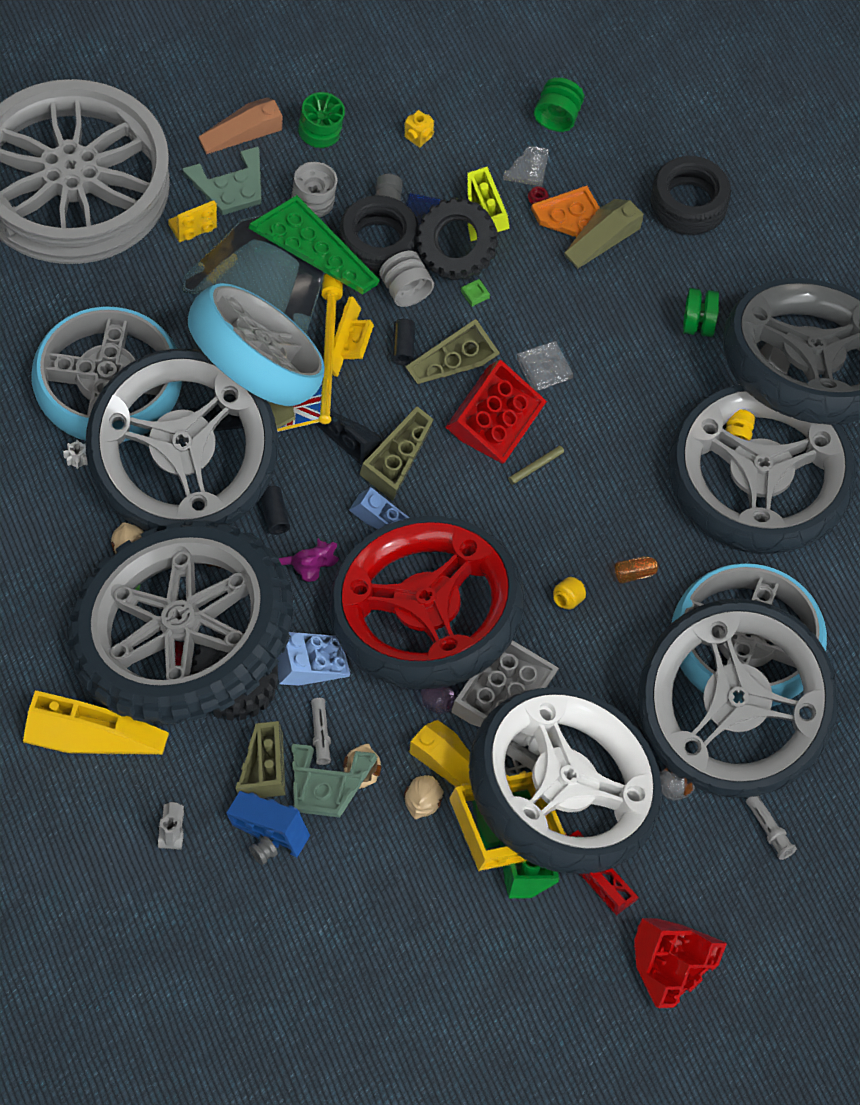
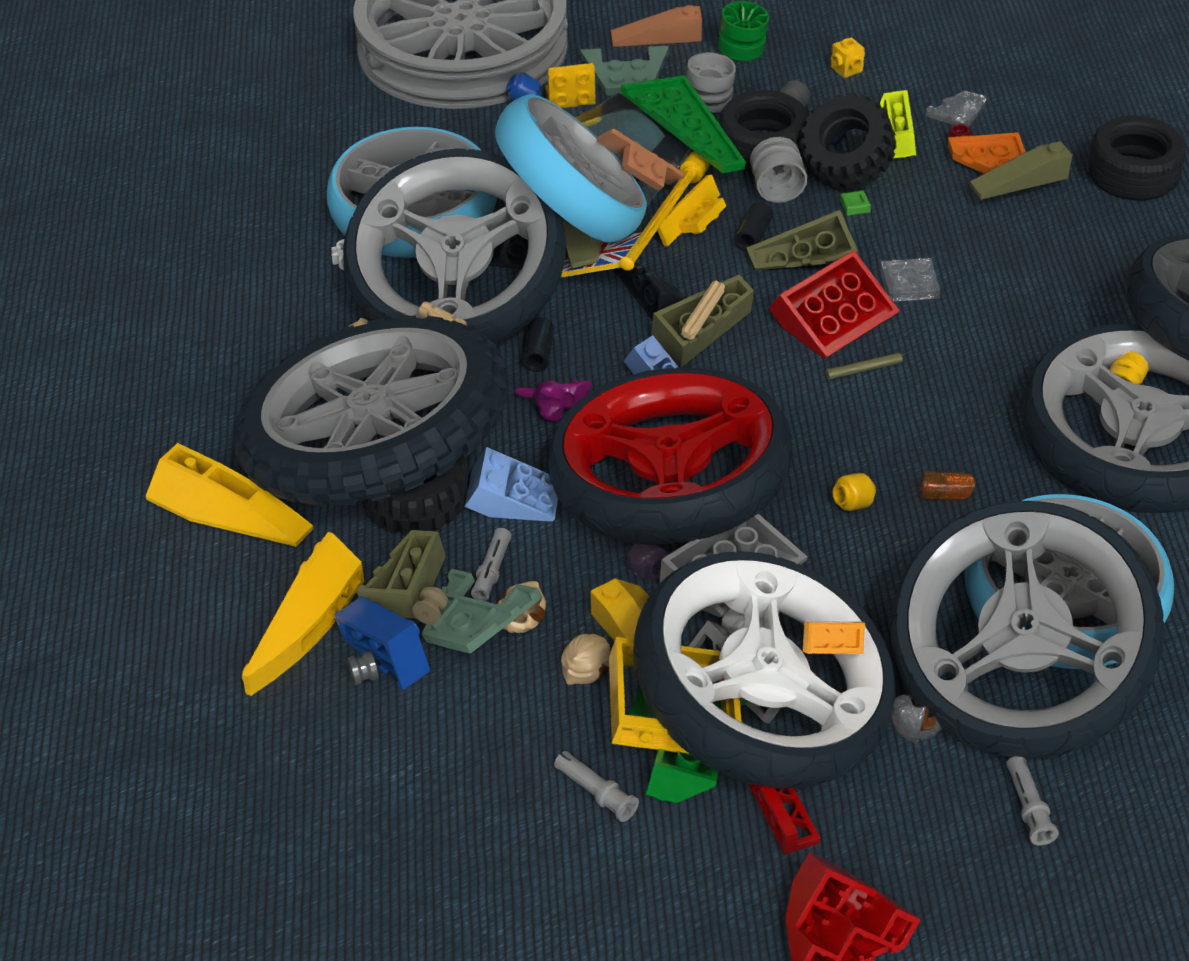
camera: 25 degrees right, 15 degrees down
light grey piece [158,802,184,850] -> none
green wheel [534,78,585,132] -> none
green wheel [683,288,719,337] -> none
none -> yellow wedge [242,532,364,696]
none -> dark tan wheel [412,587,448,625]
none -> tan axle [418,302,467,326]
none -> blue head [506,72,542,101]
none -> light grey pin [554,751,639,822]
none -> nougat bracket [597,129,684,190]
none -> tan axle [681,280,725,340]
none -> light orange plate [803,621,865,654]

